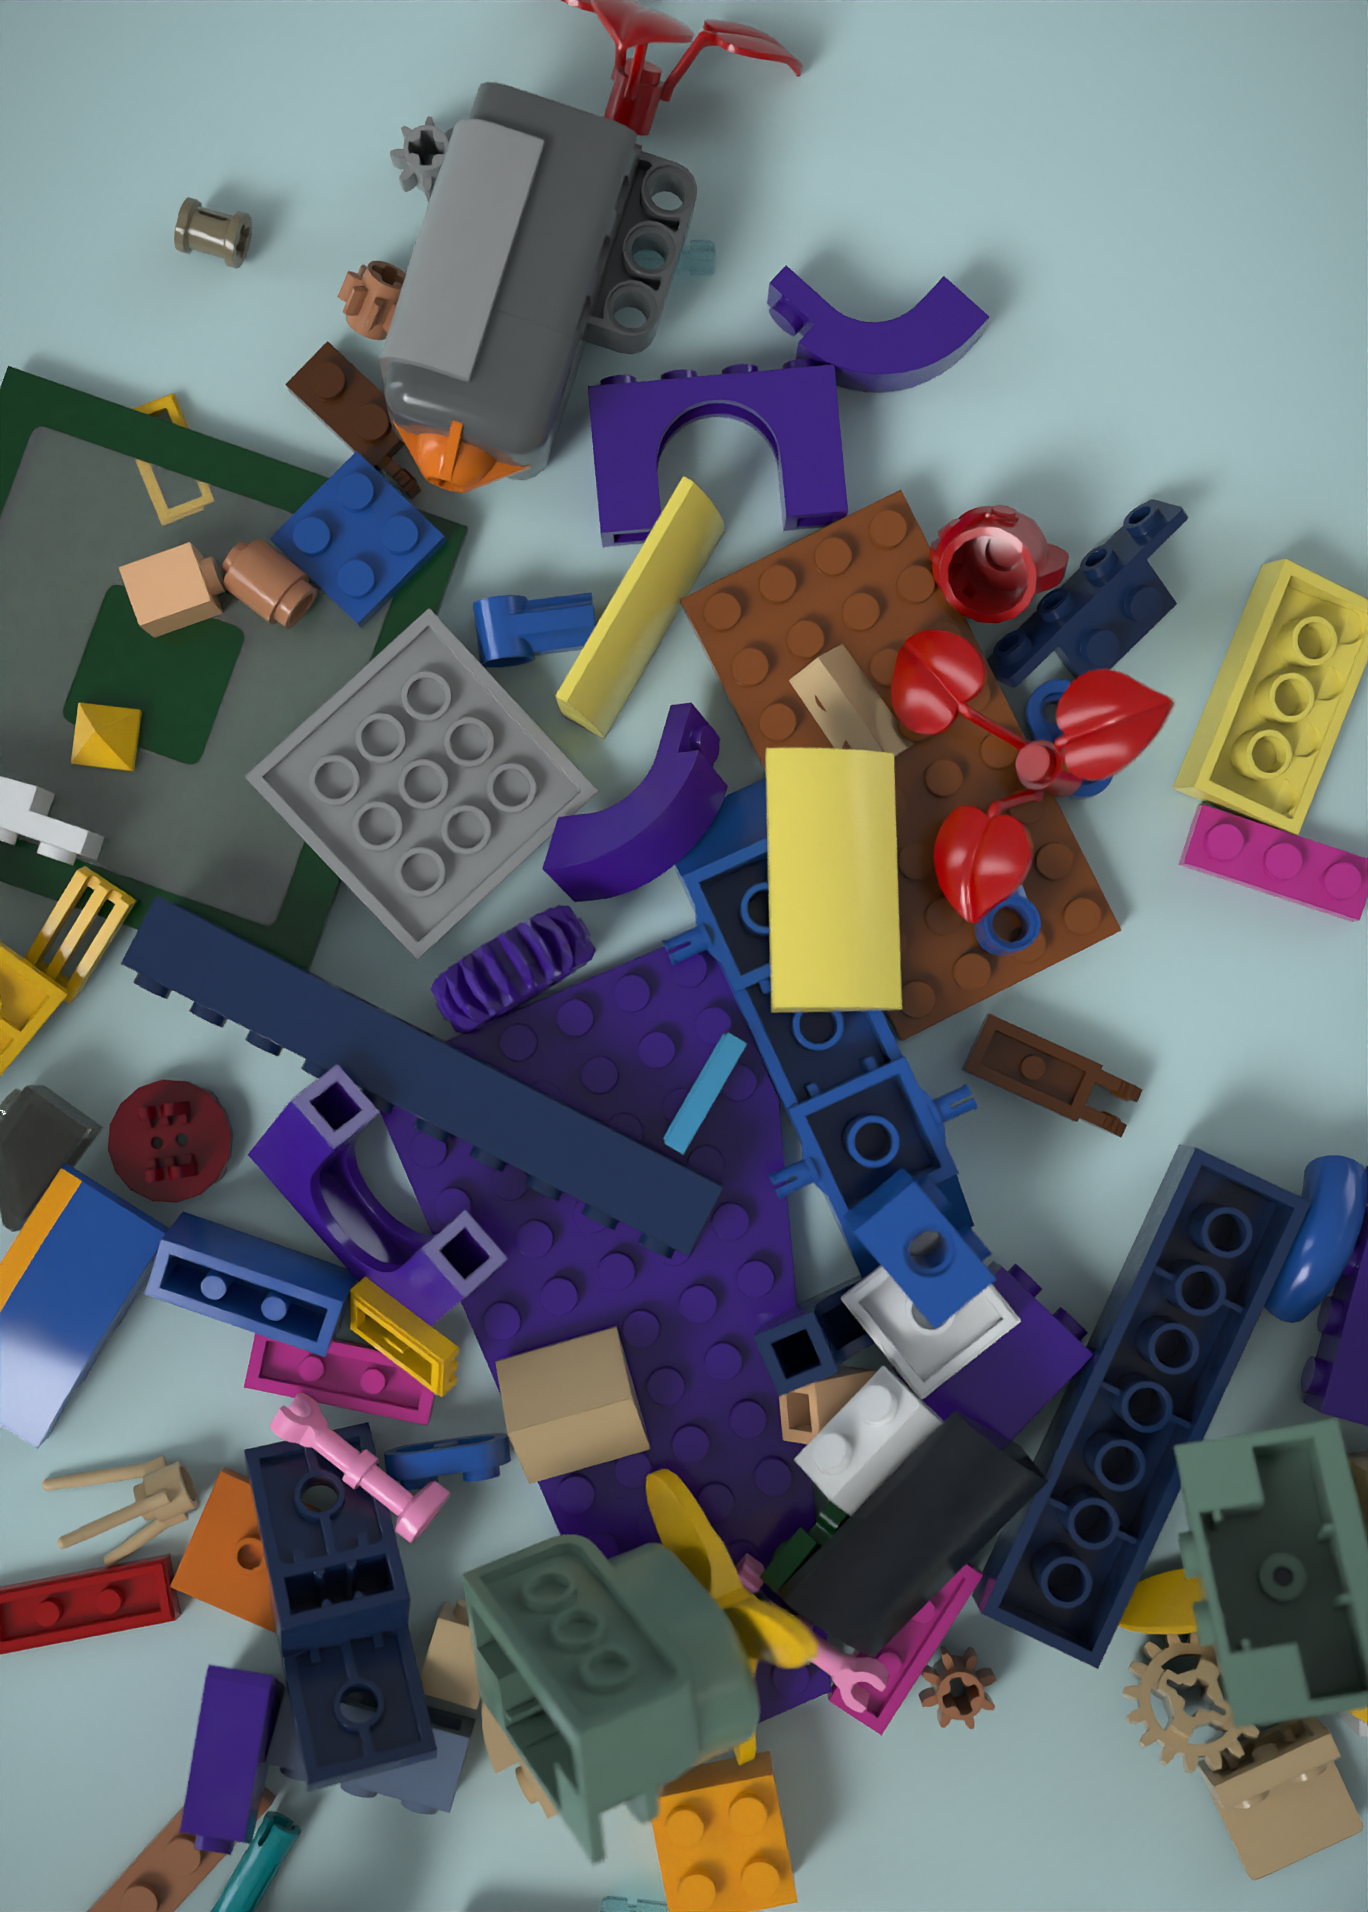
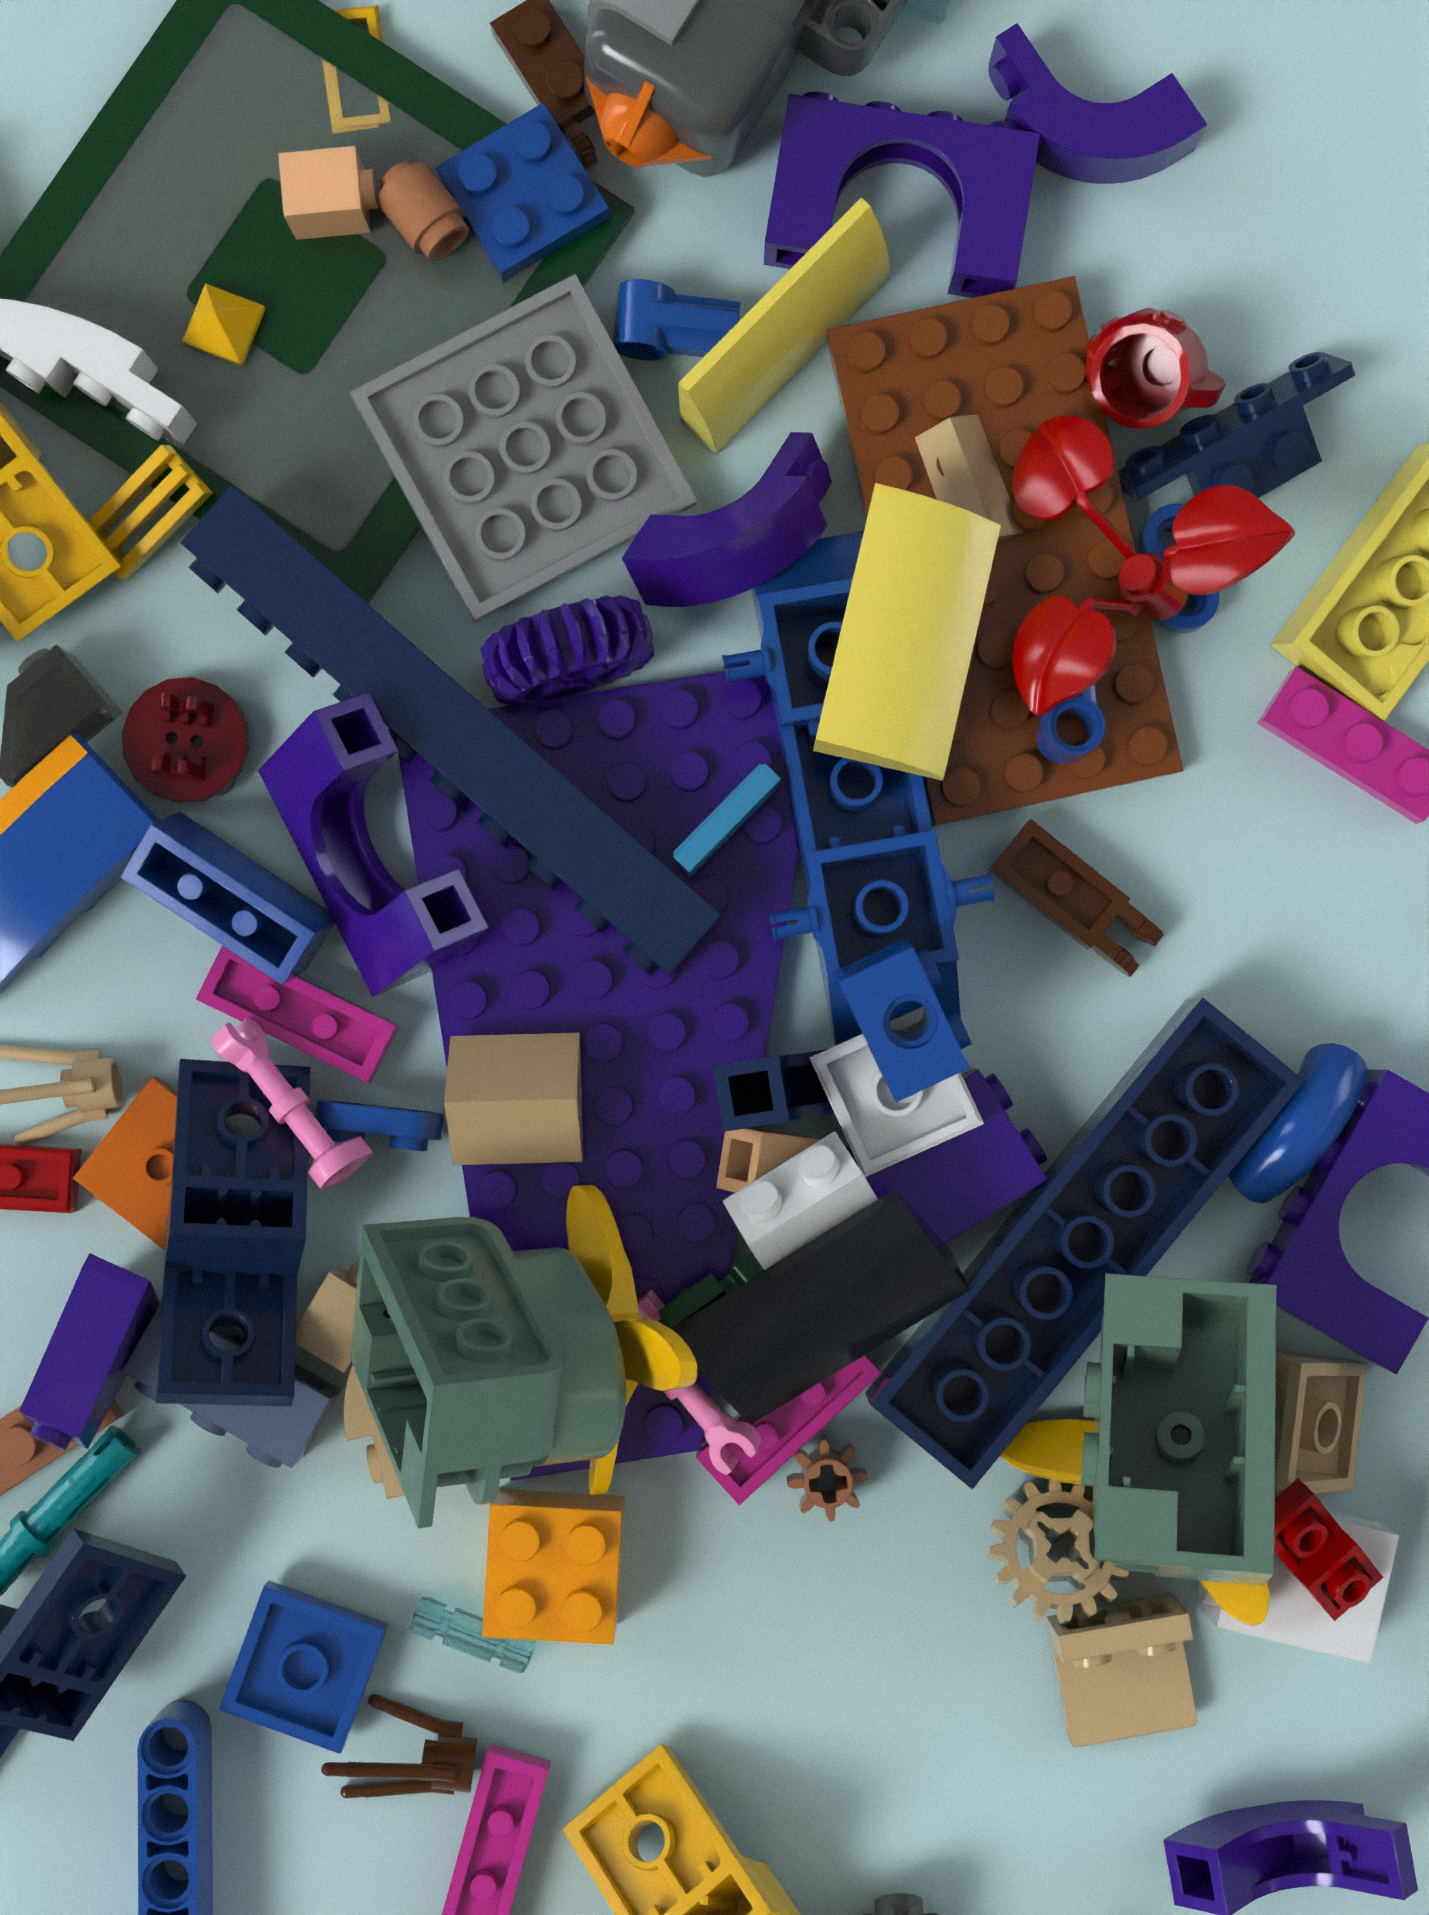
camera: 20 degrees right, 0 degrees up
yellow tile [350,1277,459,1397] -> none

